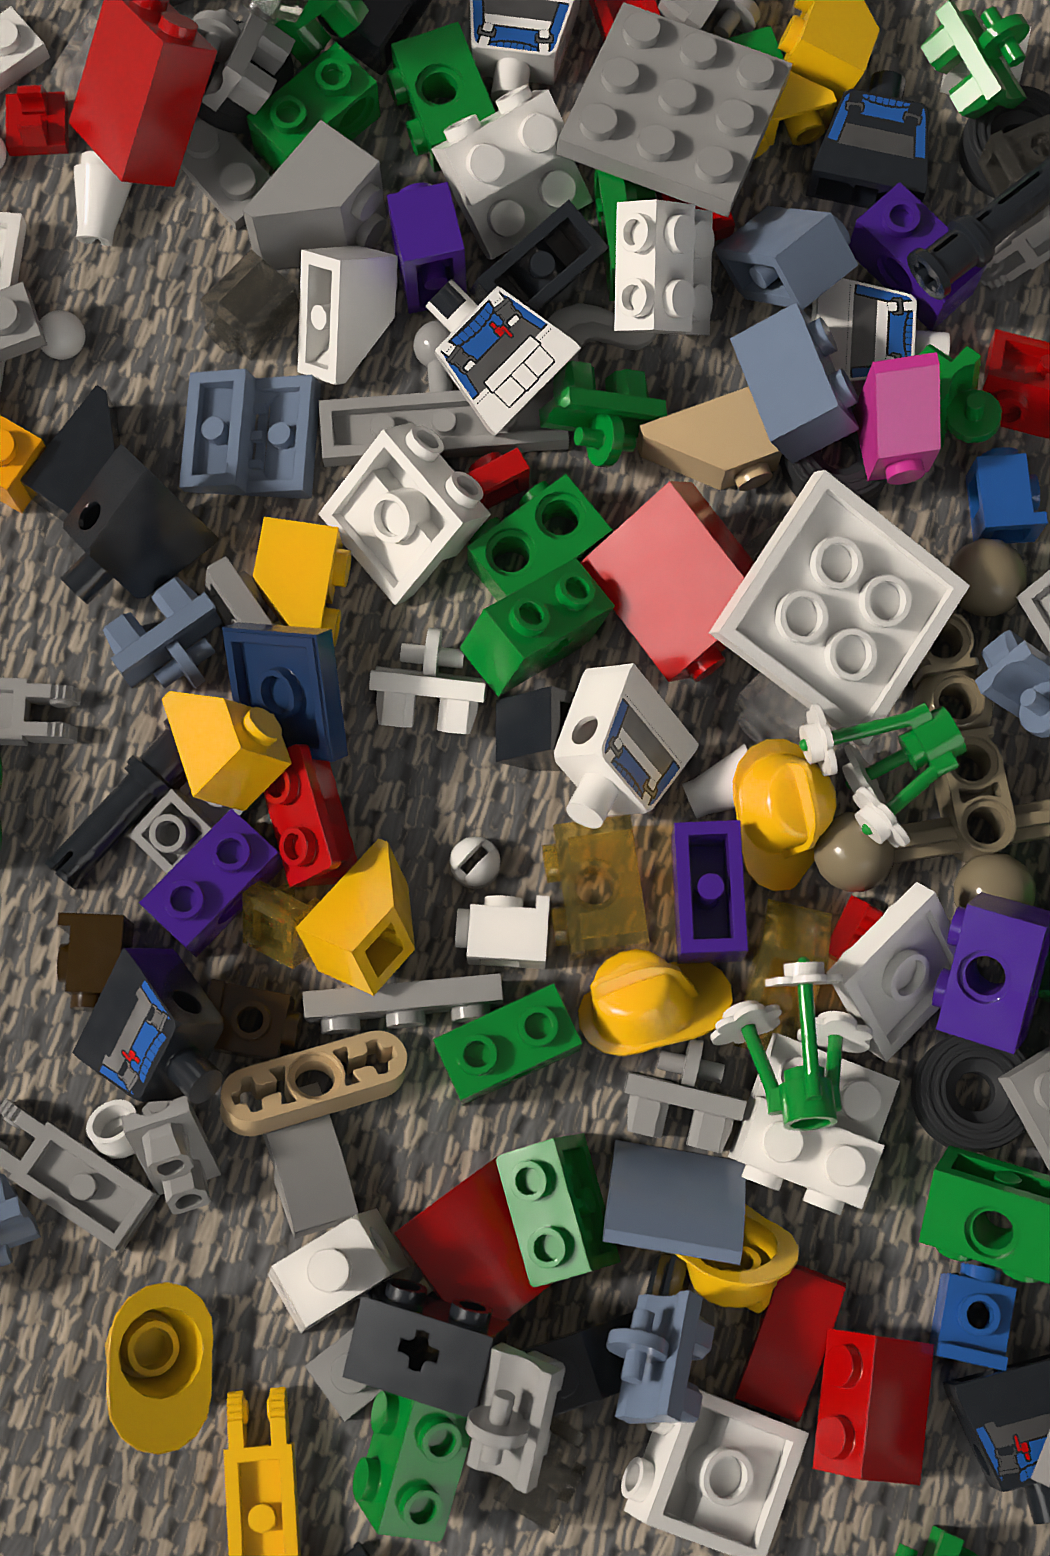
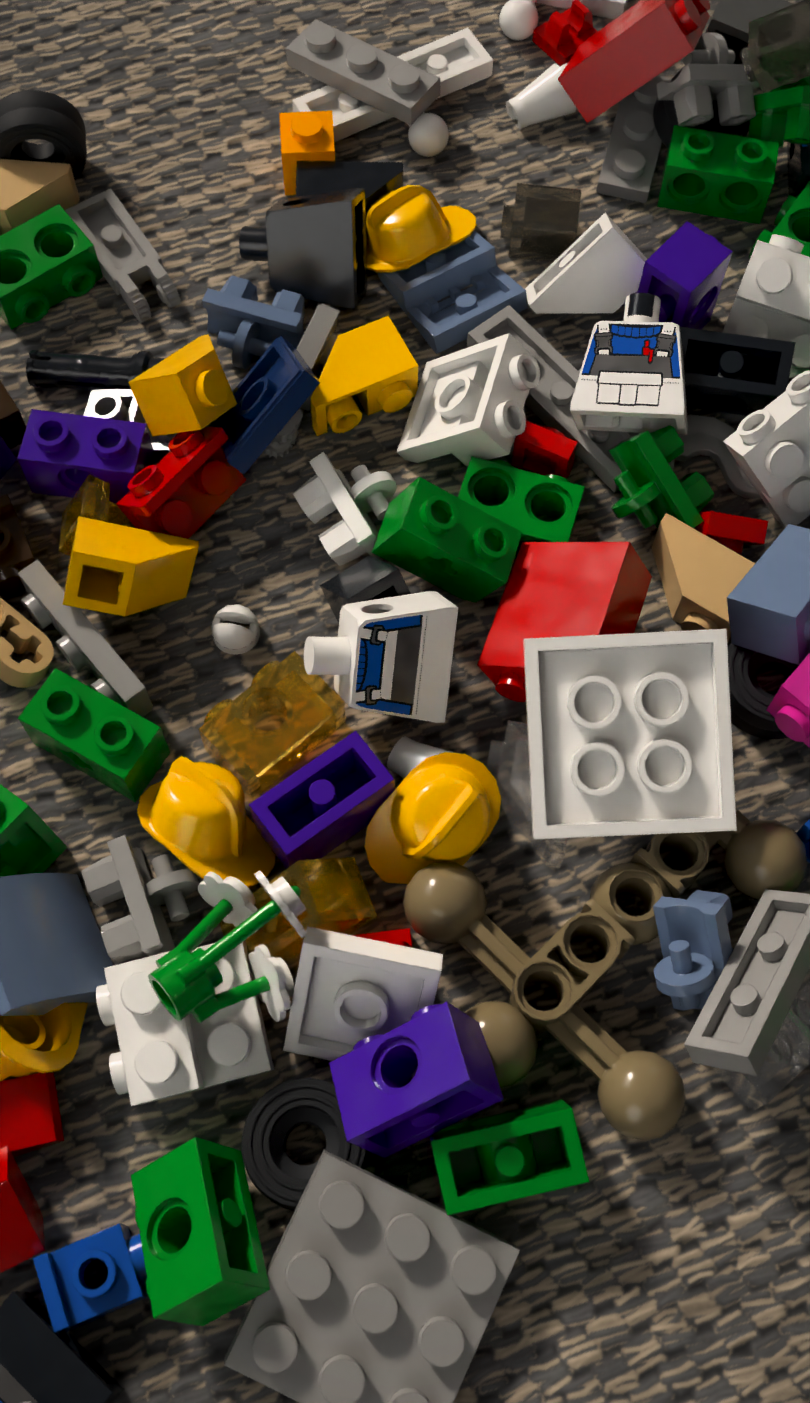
camera: 55 degrees right, 10 degrees down
light grey slope [242,120,387,271] -> none
white brick [455,895,550,969] -> none
plant [799,703,967,848] -> none
none -> yellow piece [366,185,476,272]
none -> red plate [694,511,768,555]

